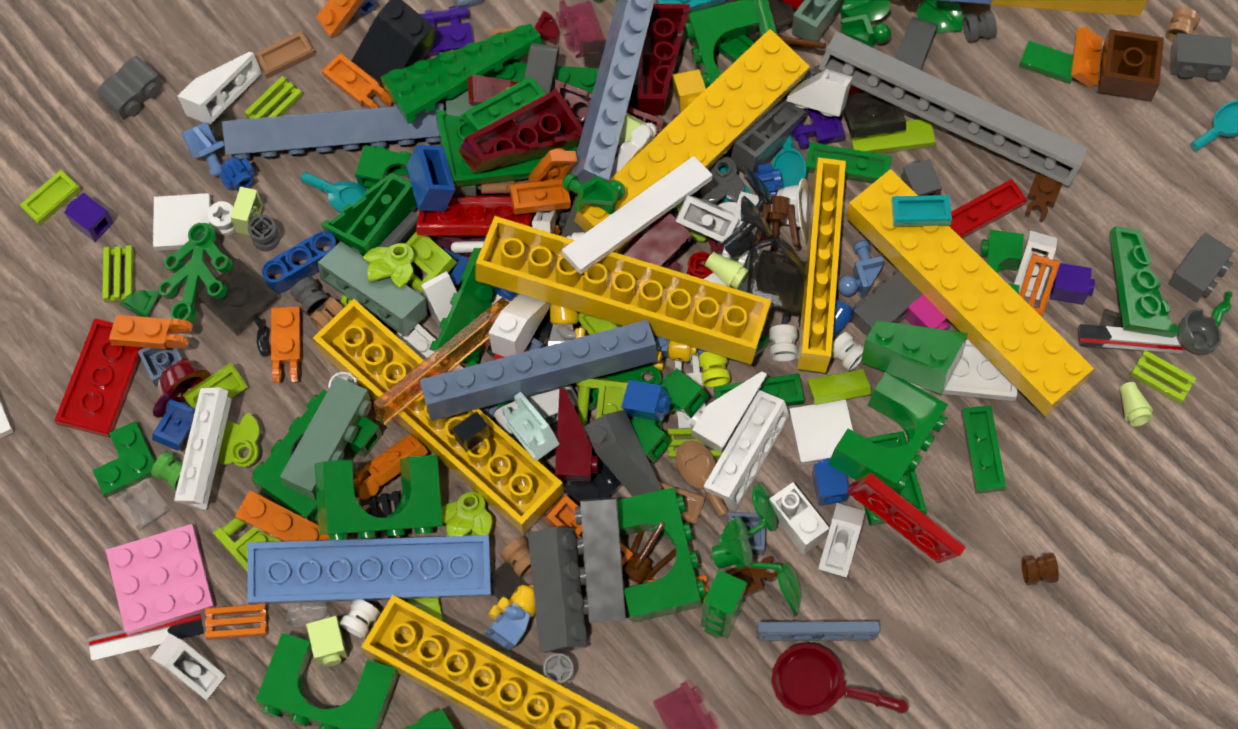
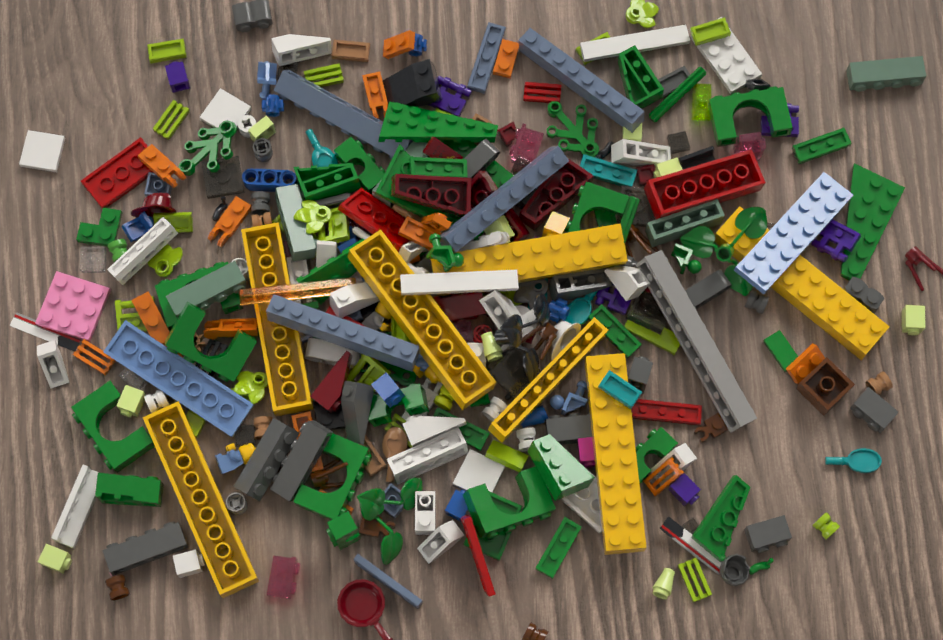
camera: 35 degrees right, 5 degrees up
green tile [119,290,159,317] -> none
blue piece [406,145,455,211] -> none
black piece [453,411,490,452] -> none
light aqua hinge [502,391,559,461] -> none

